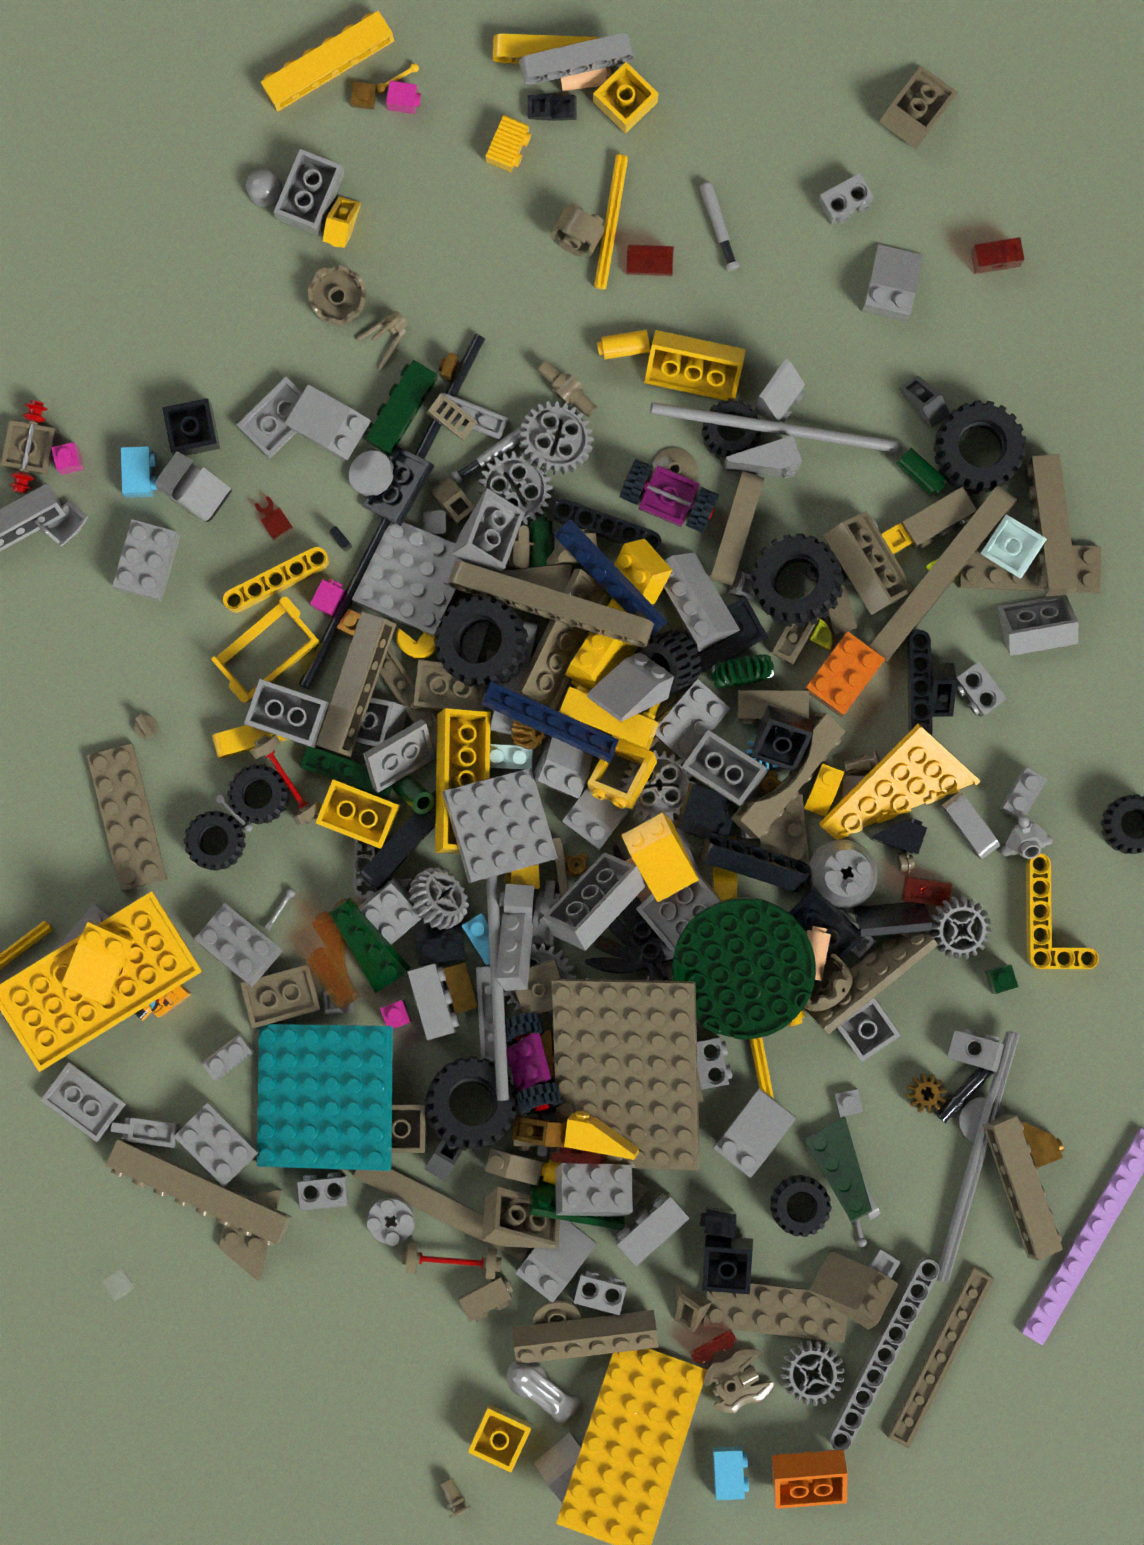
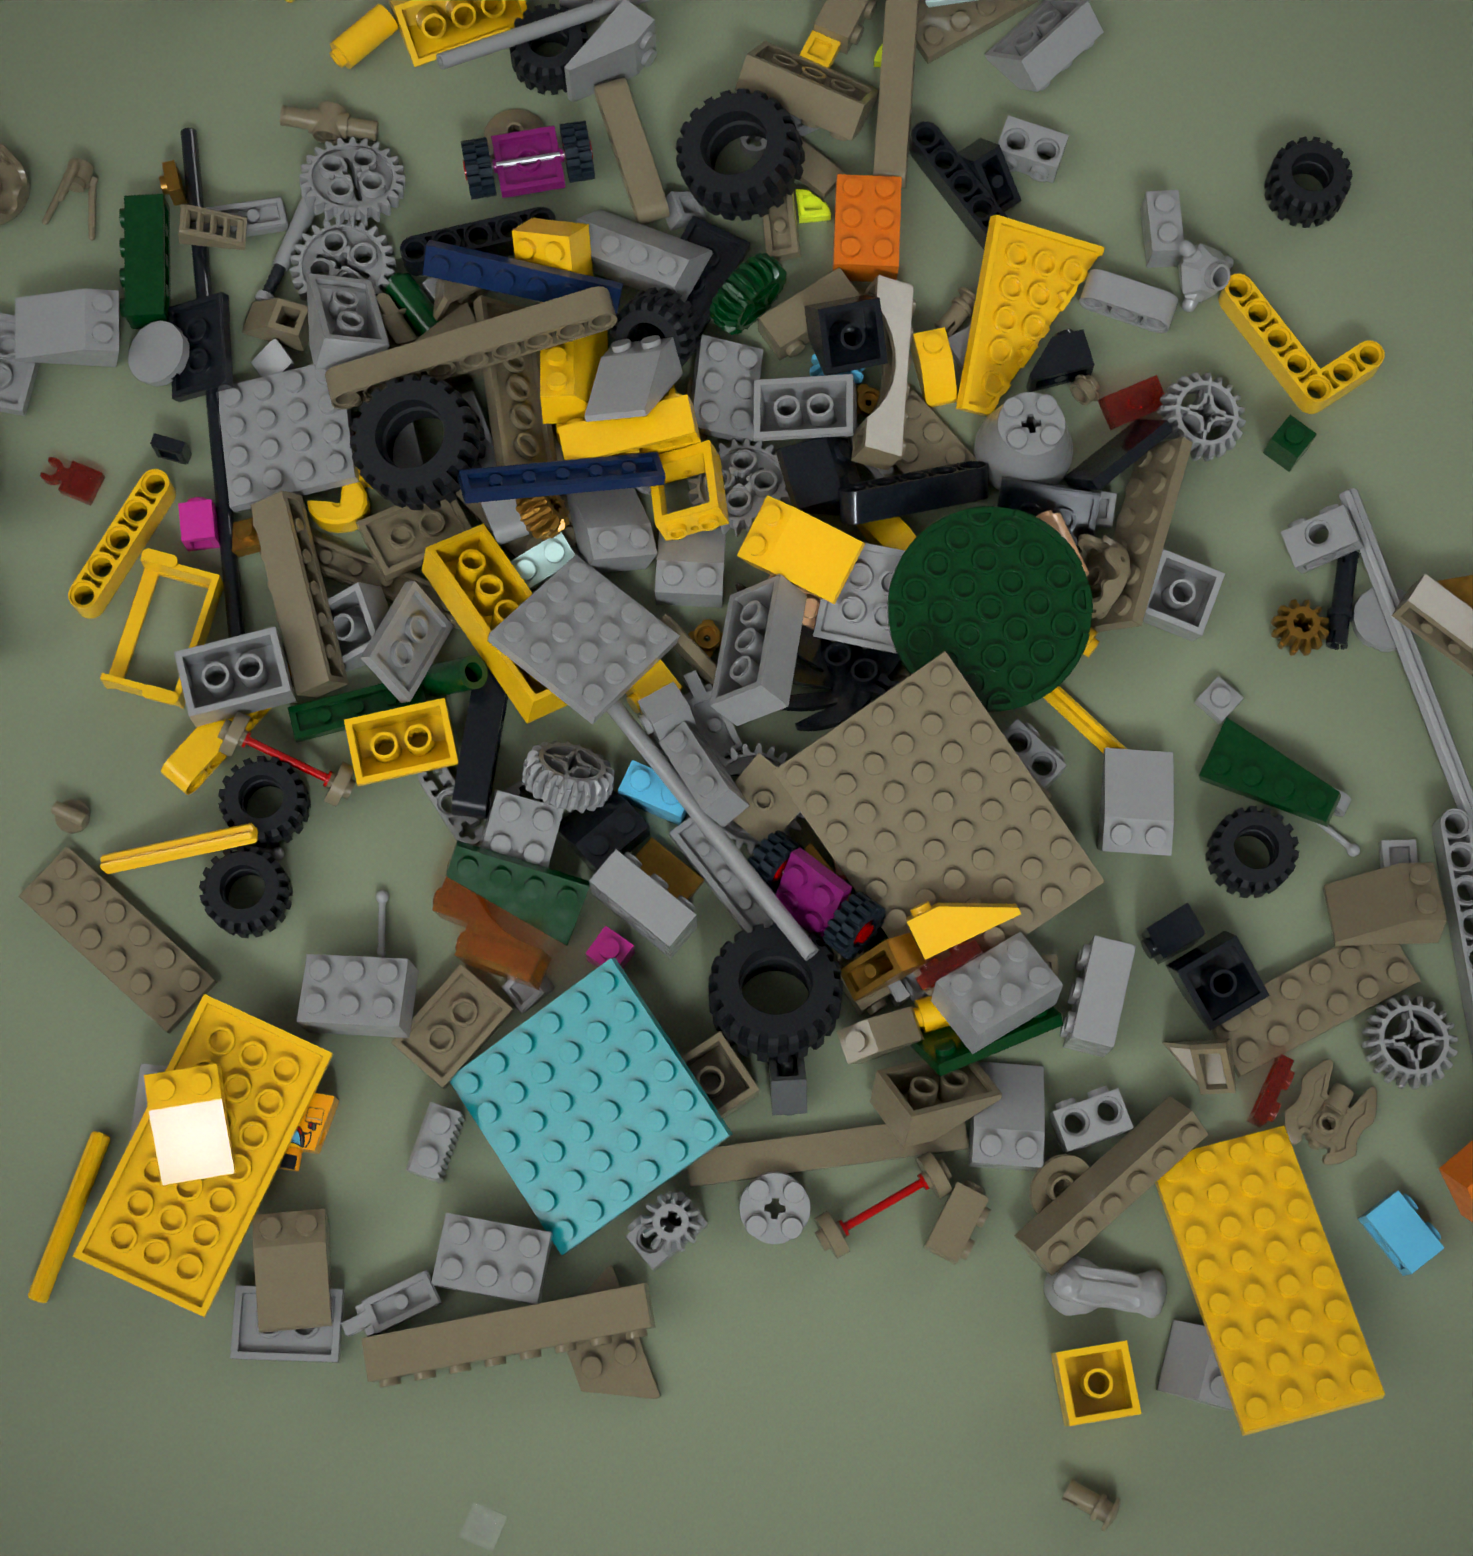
camera: 35 degrees left, 10 degrees down
none -> yellow axle [100,823,259,874]
none -> dark tan slope [253,1208,332,1333]
none -> light grey gear [641,1192,702,1254]

